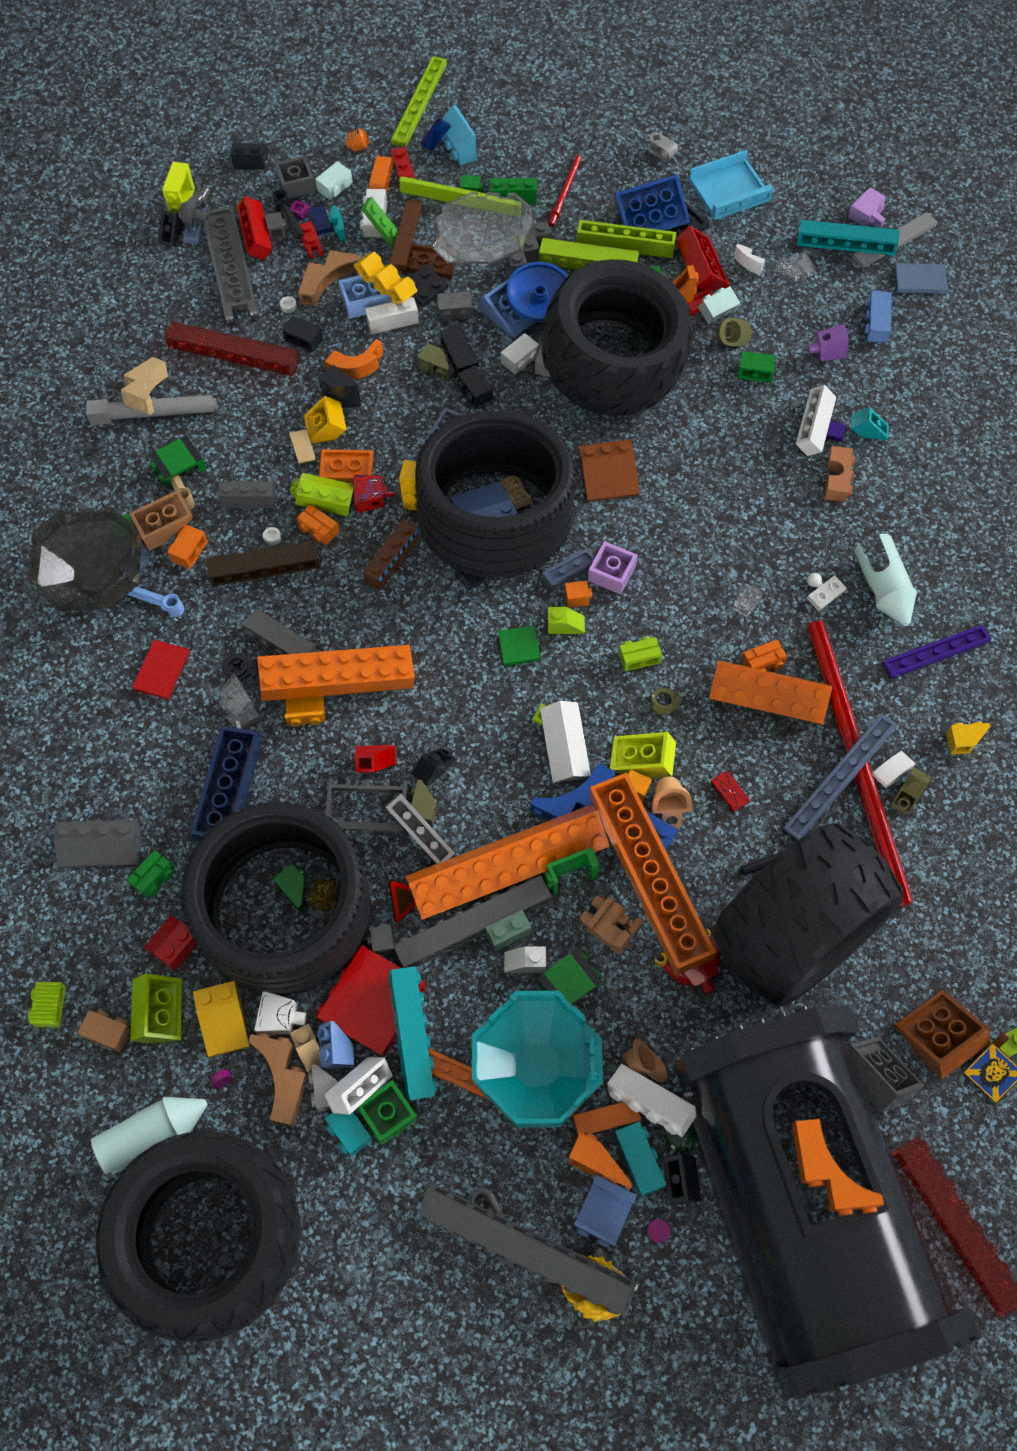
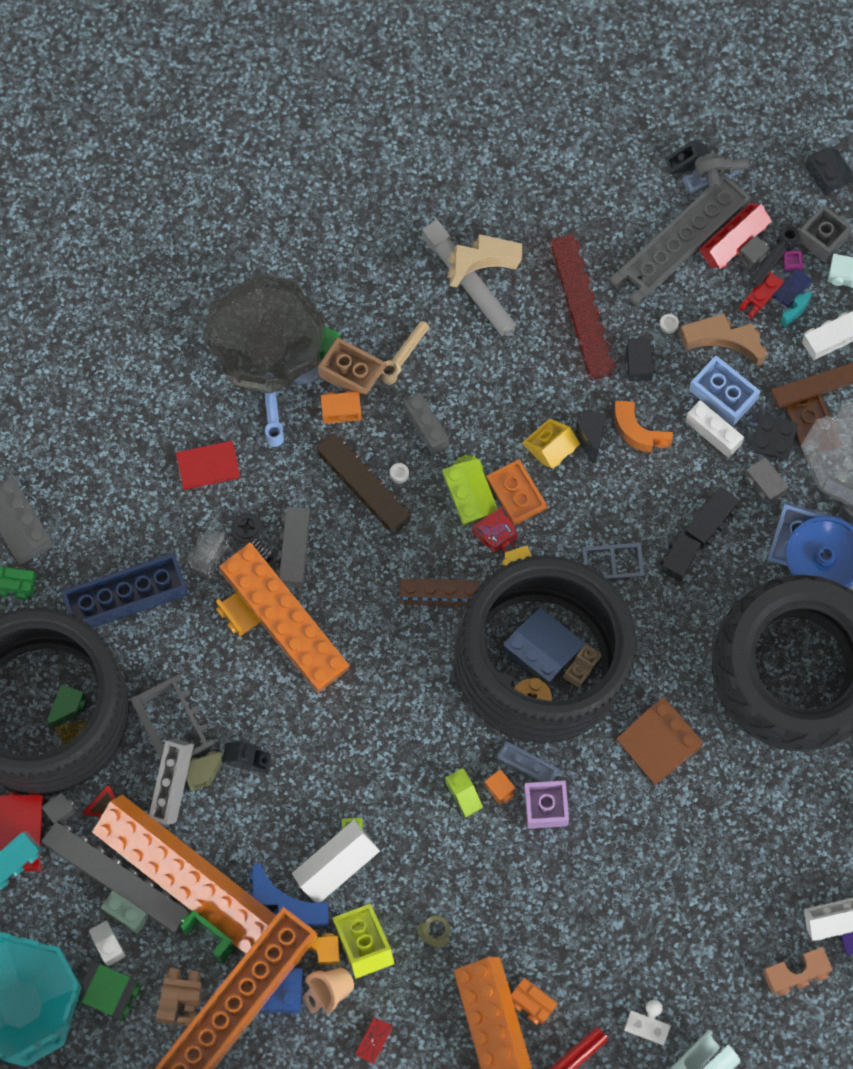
camera: 60 degrees right, 5 degrees up
green panel [149,435,206,489] -> none
neon yellow window [162,162,195,212] -> none
tan slope [289,429,316,465] -> none
orange brick [297,504,340,545] -> none
yellow brick [354,251,418,304] -> none
red slope [354,745,396,773] -> none
bright green plate [361,197,398,246] -> none
olive slope [418,343,450,381] -> none
green tile [498,626,541,666] -> none
white brick [501,333,539,374] -> none
lime brick [619,636,662,672] -> none
clear brick [733,584,763,618] -> none

